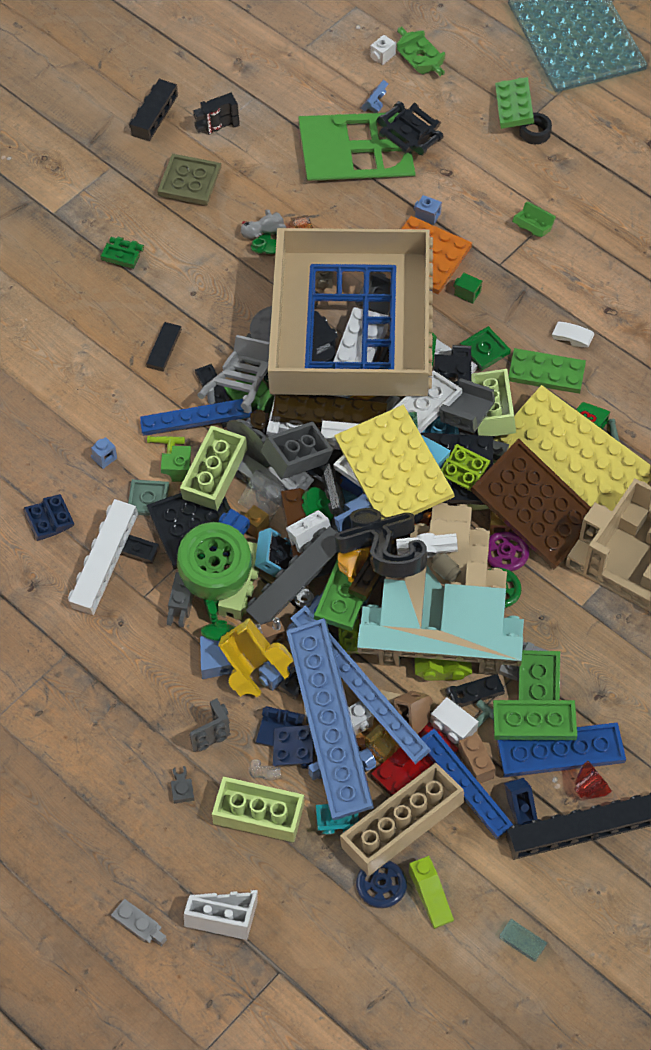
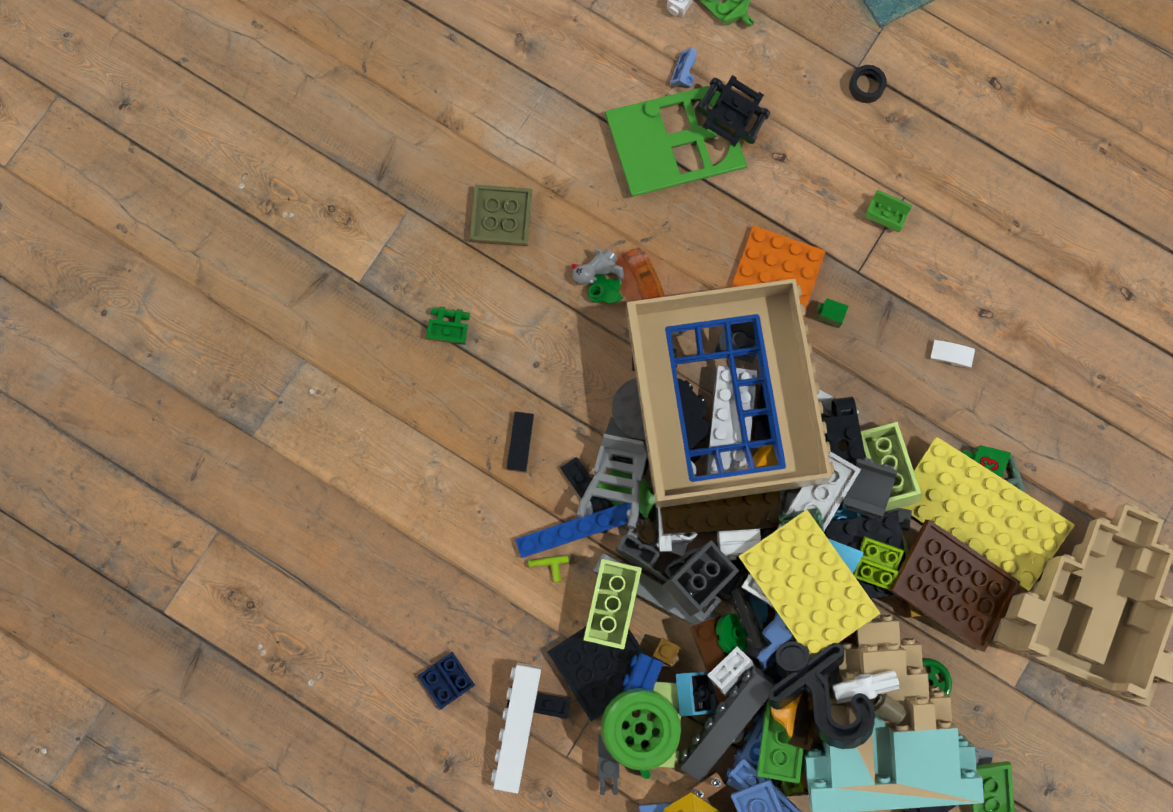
camera: 15 degrees left, 20 degrees up
medium blue brick [91,437,117,469] -> none
sand green tile [128,479,169,516] -> none
black brick [129,79,178,142] -> none
bright green brick [161,446,192,482] -> none
black hips [193,92,240,135] -> none
green dish [201,620,235,641] -> none
clear plate [238,470,288,522] -> none
medium blue brick [414,195,442,225] -> none
green plate [460,326,511,371] -> none
magenta plate [487,531,529,571] -> none
bright green plate [495,77,534,129] -> none
bright green plate [508,348,586,394] -> none

